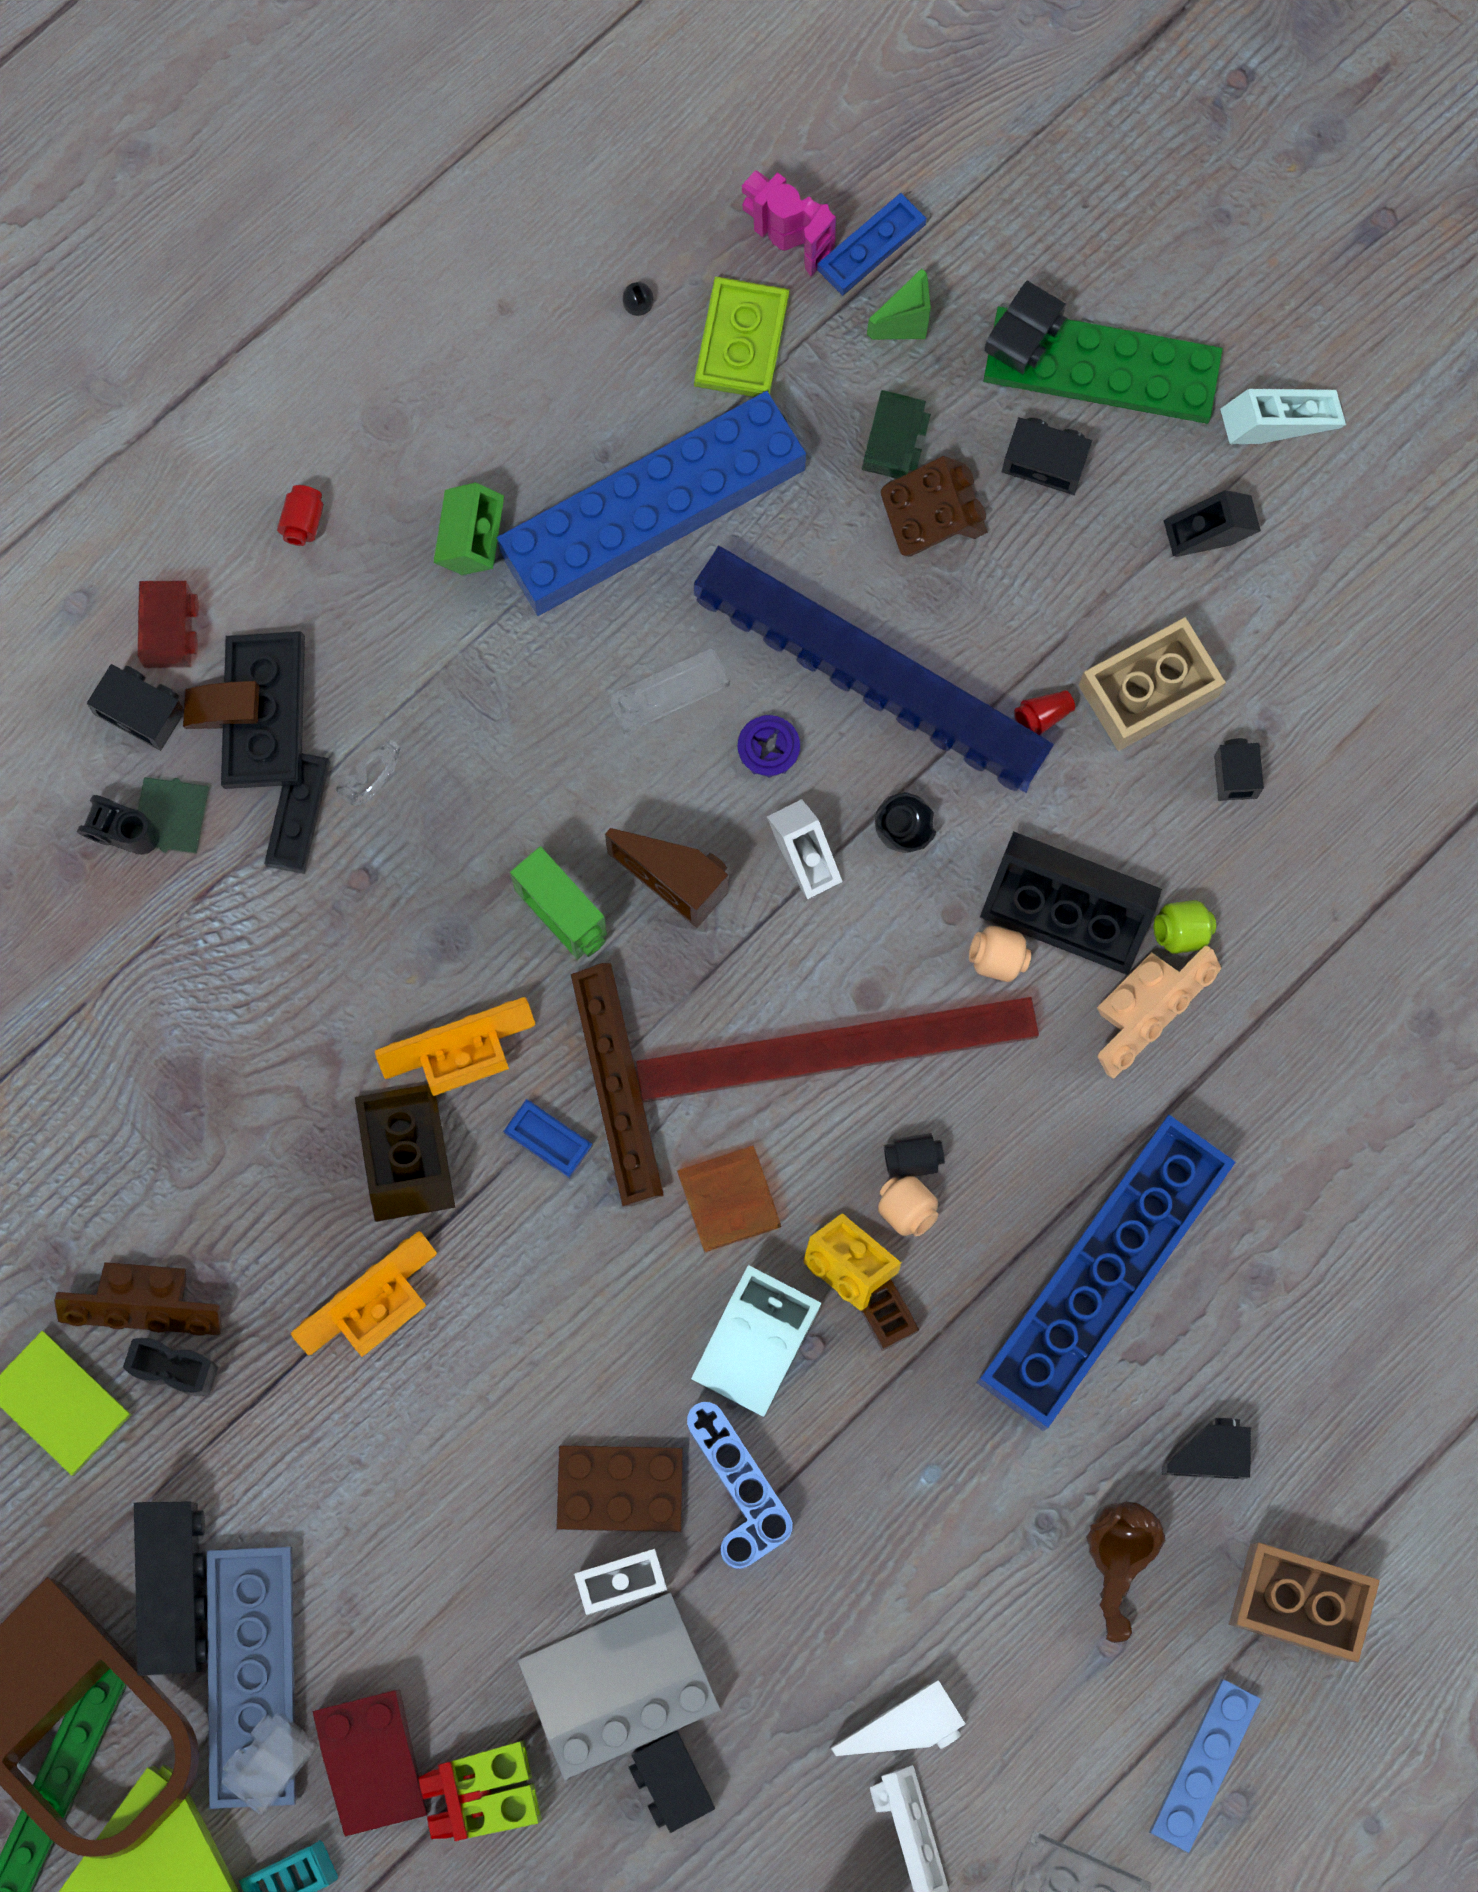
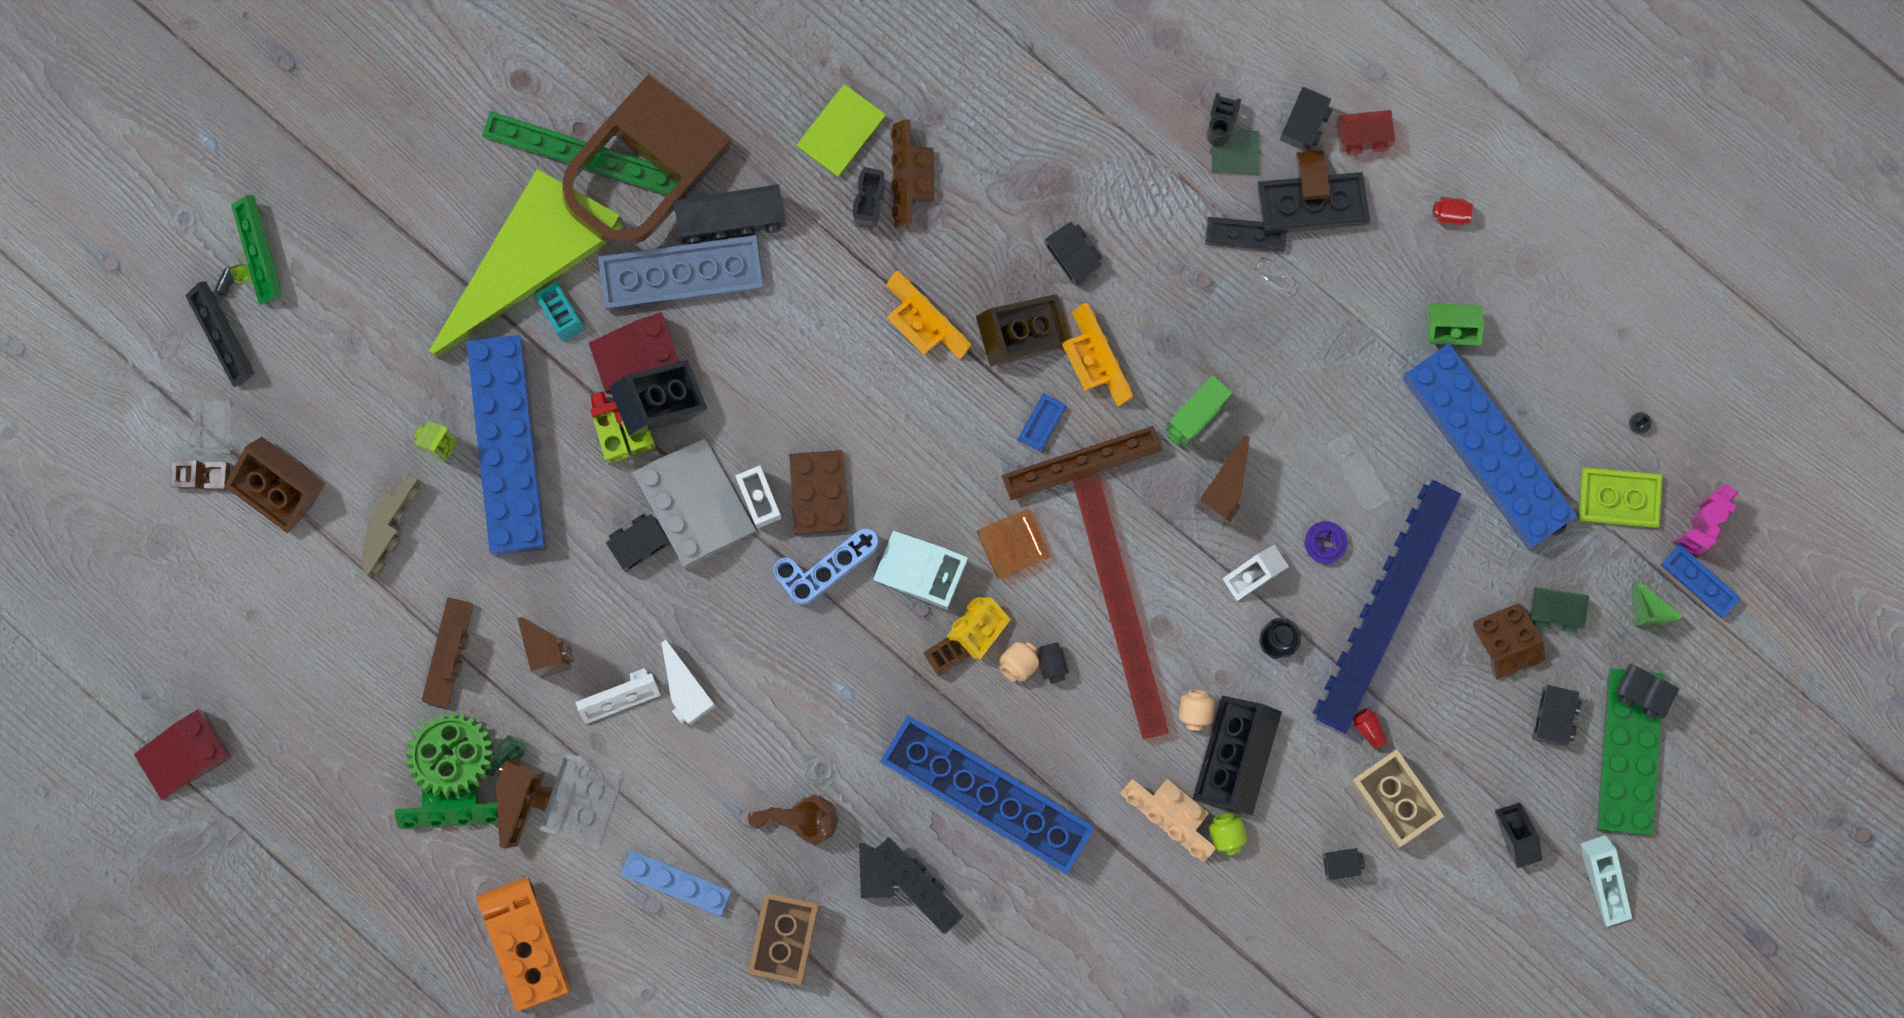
camera: 85 degrees right, 5 degrees up
clear brick [221,1713,320,1815] -> none
none -> black brick [609,360,708,436]
none -> black bracket [870,838,963,934]
none -> black brick [1044,221,1102,285]

